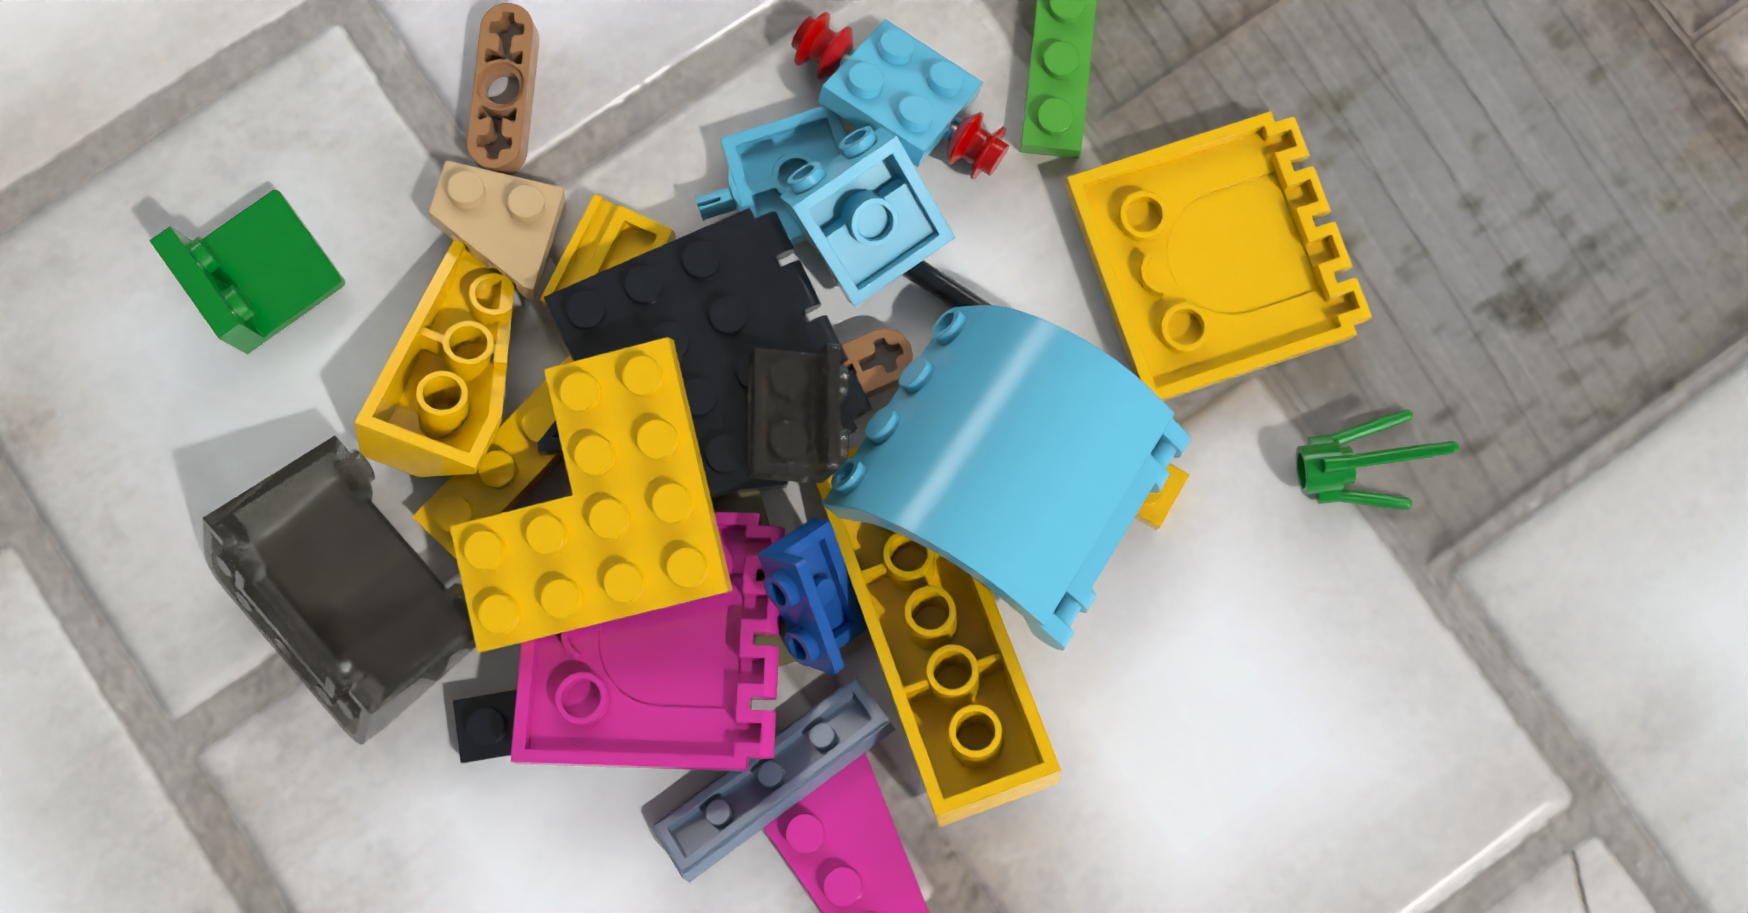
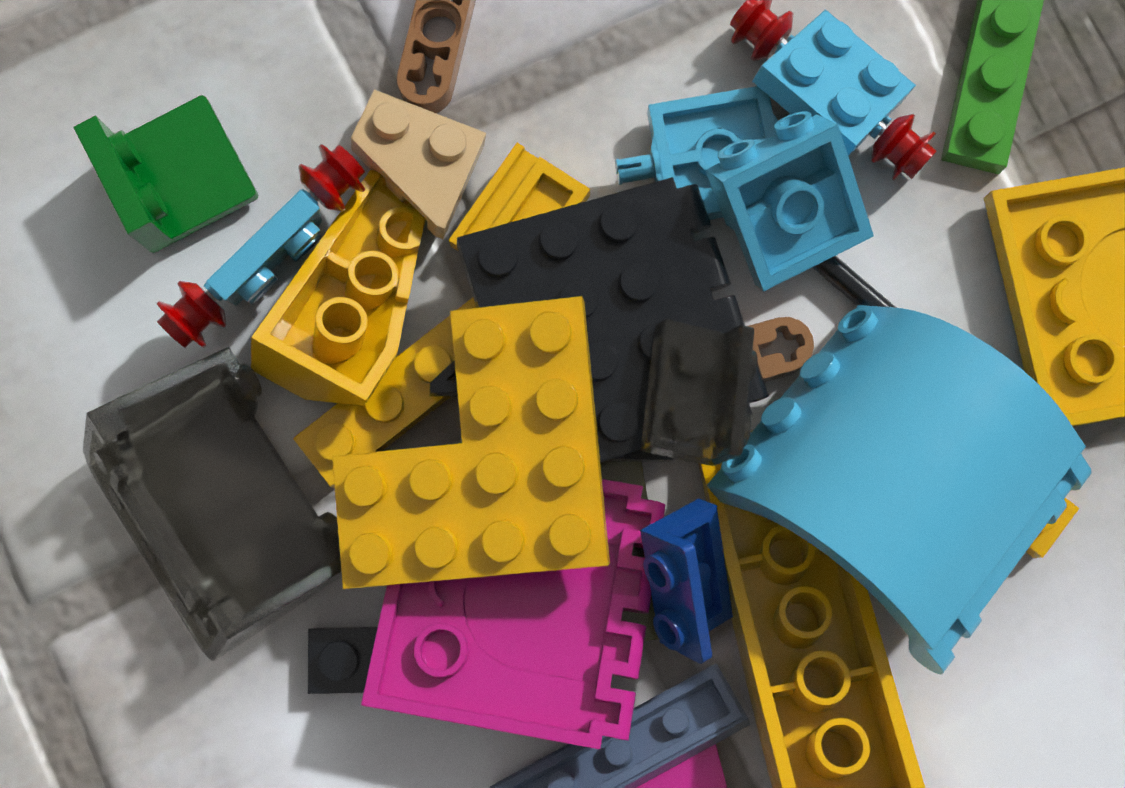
camera: 10 degrees right, 0 degrees up
none -> plate [156,144,365,348]

